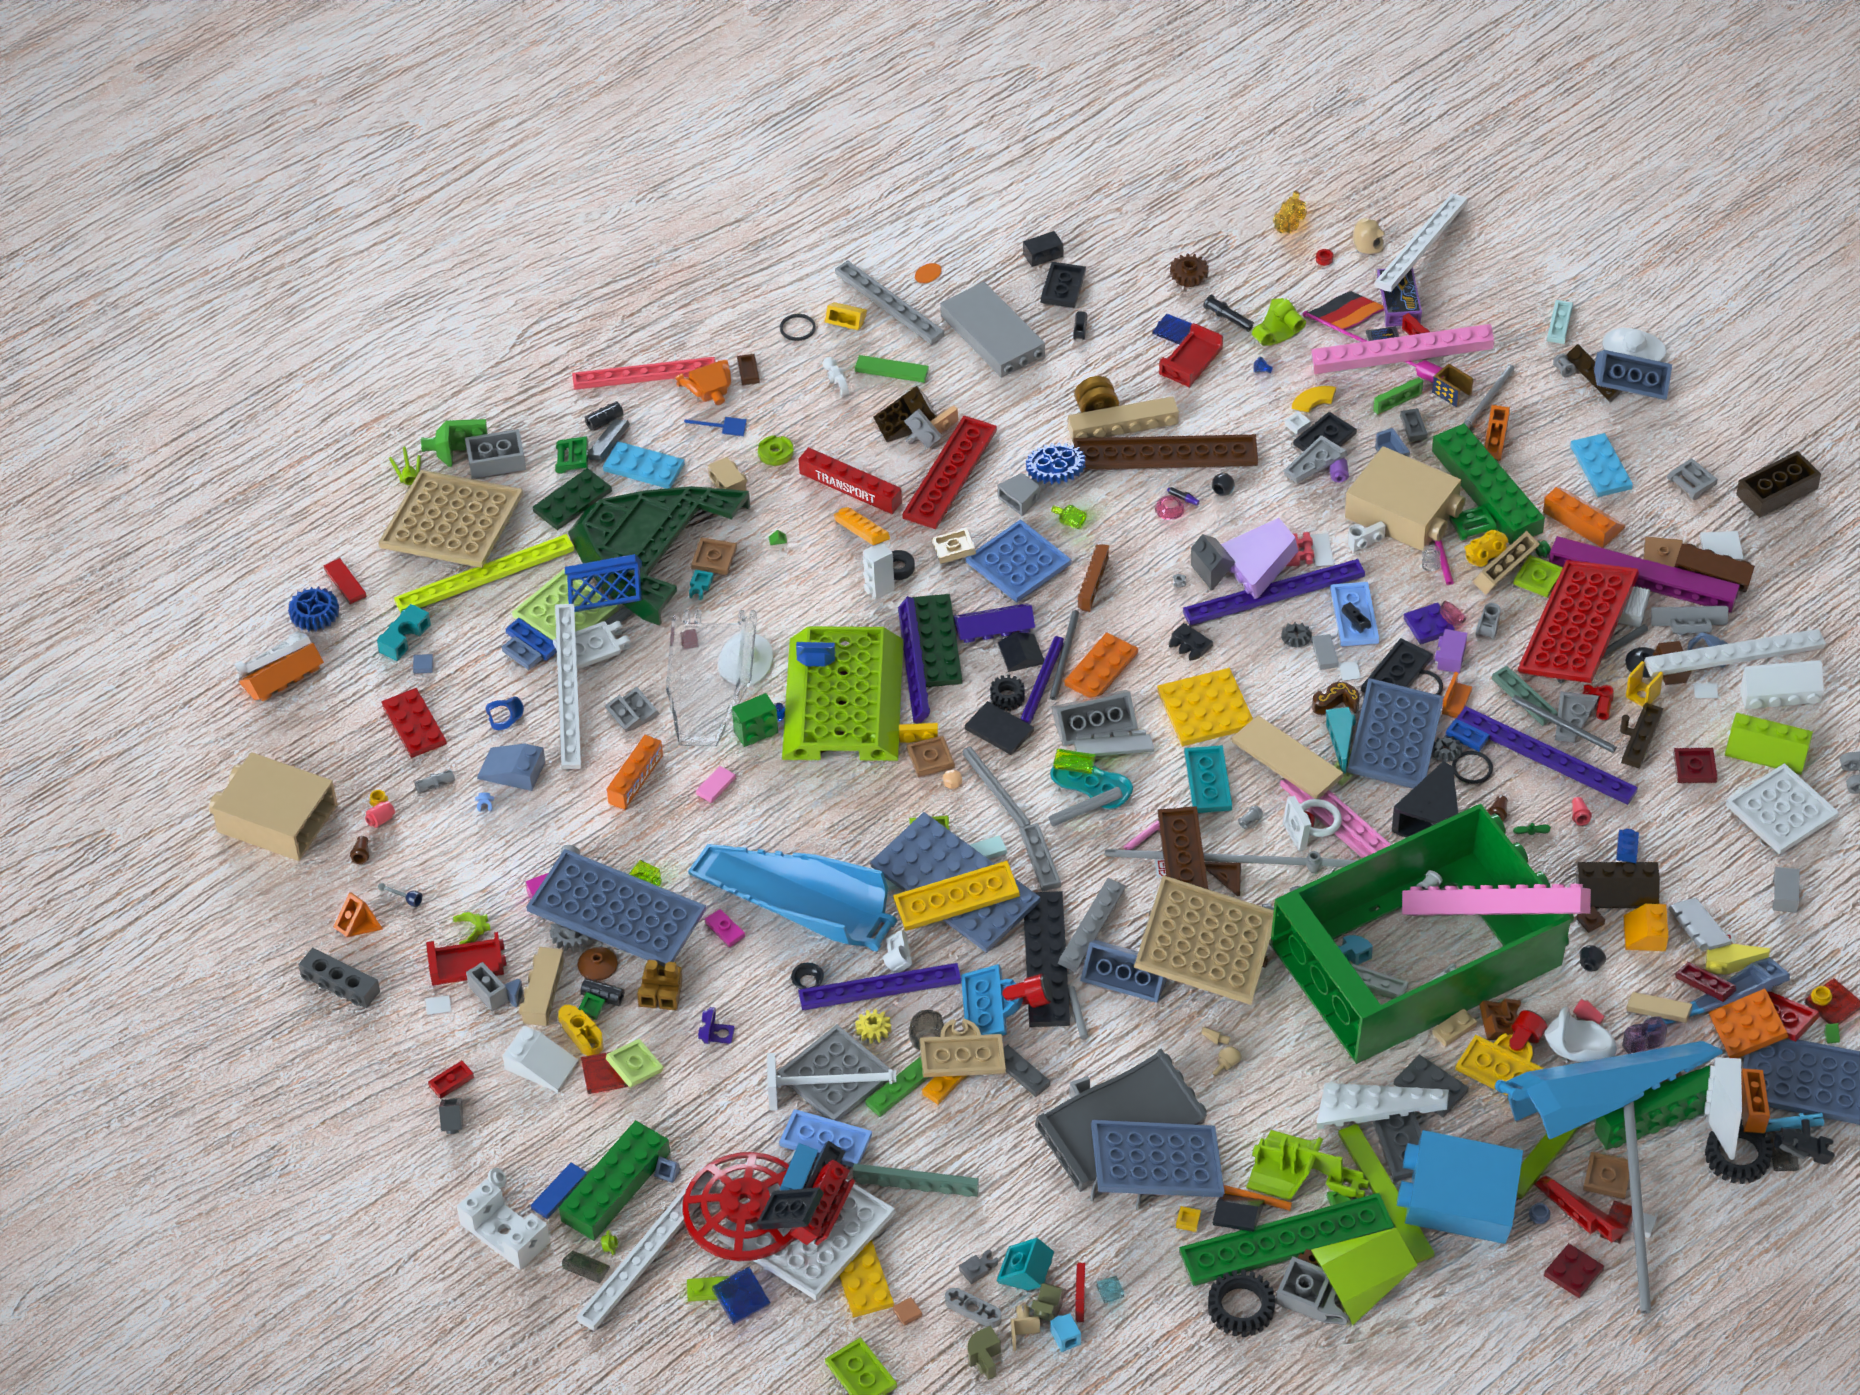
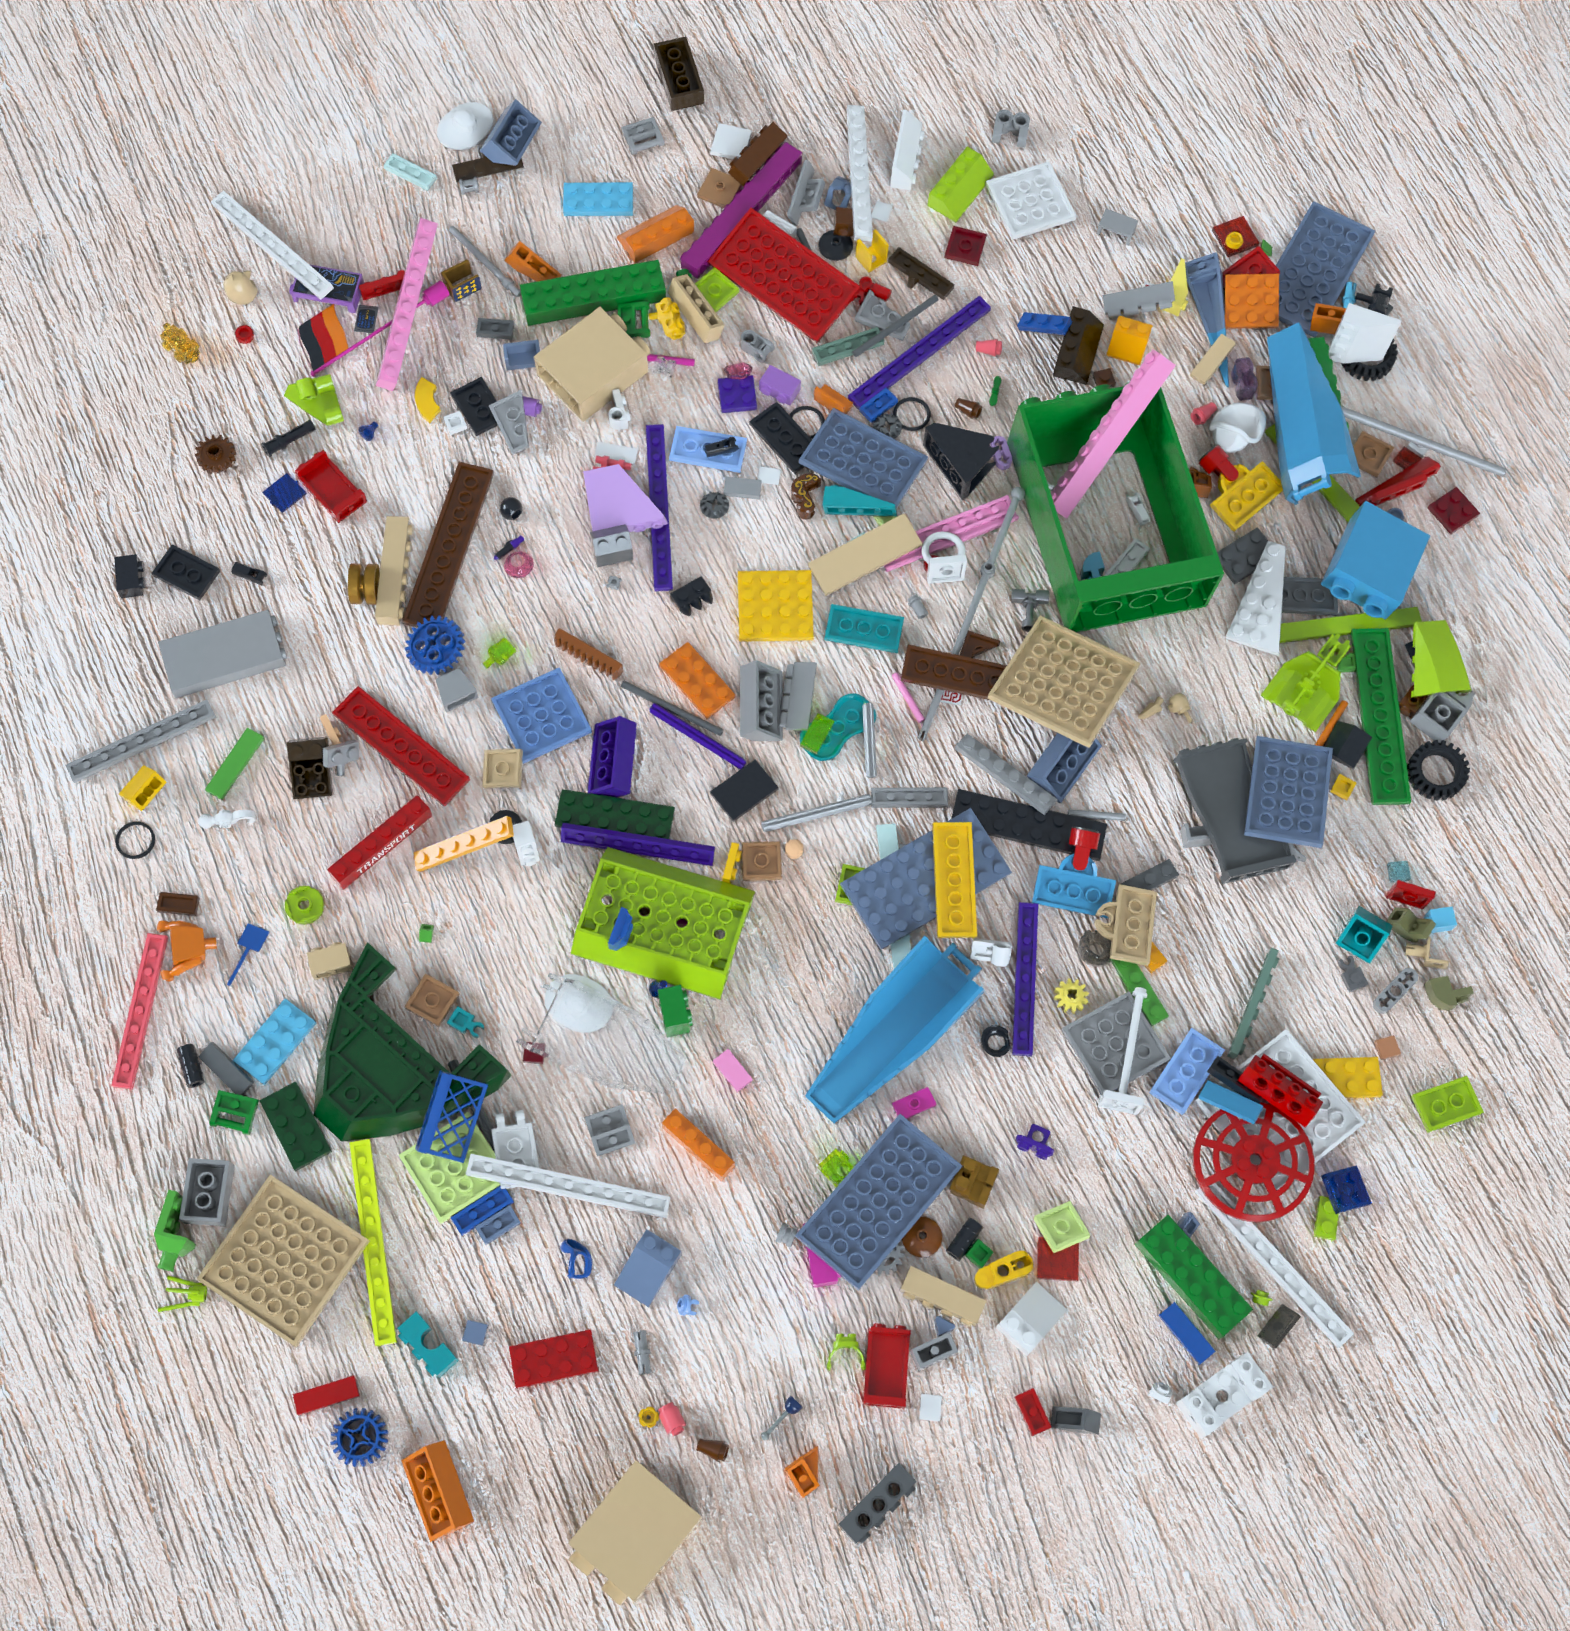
camera: 80 degrees left, 20 degrees up
white plate [234,632,311,677] -> none
black plate [756,1187,824,1230] -> none
orange sticker [915,263,941,283] -> none
black tyre [990,675,1025,711] -> none
black slope [998,632,1044,672] -> none
bright green plate [1373,377,1423,415] -> none
dark red tile [1675,962,1737,1002] -> none

